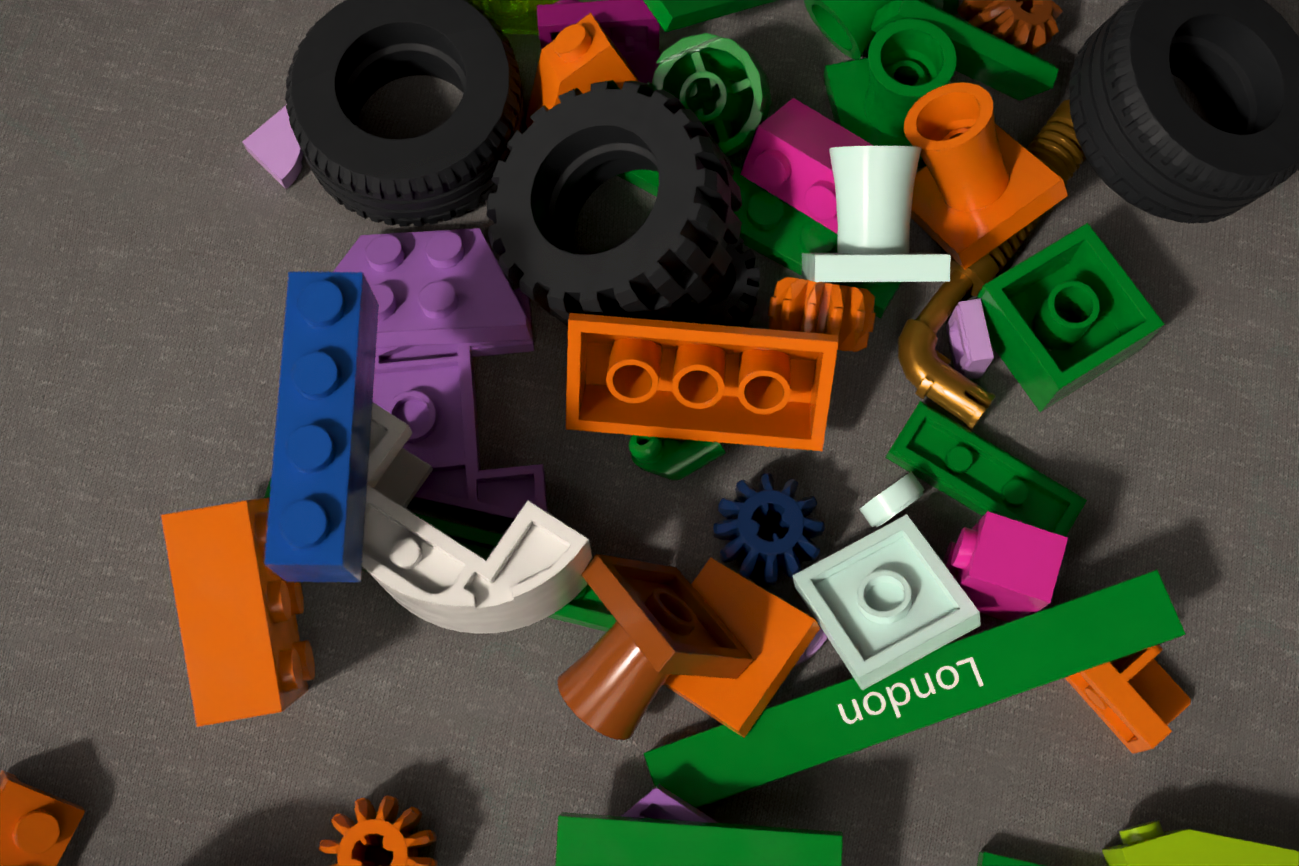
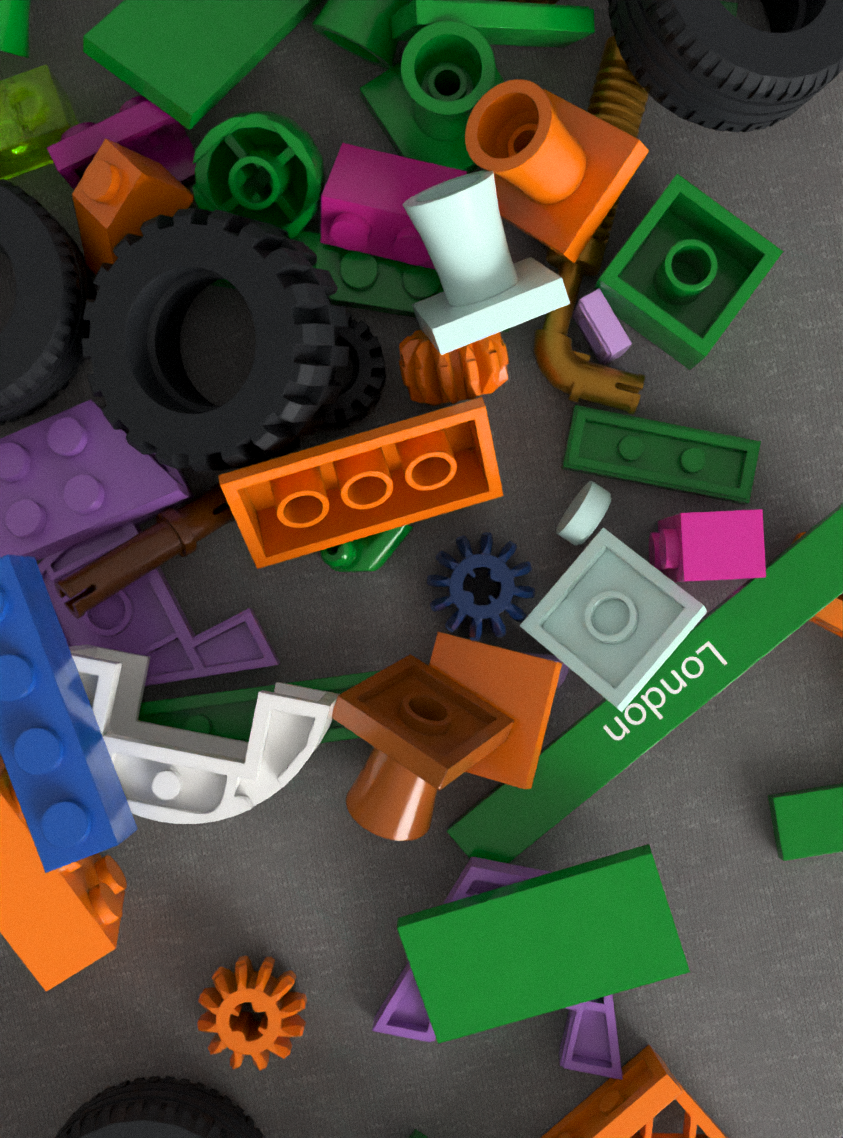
camera: 20 degrees left, 15 degrees up
none -> reddish brown pin [54,483,235,619]

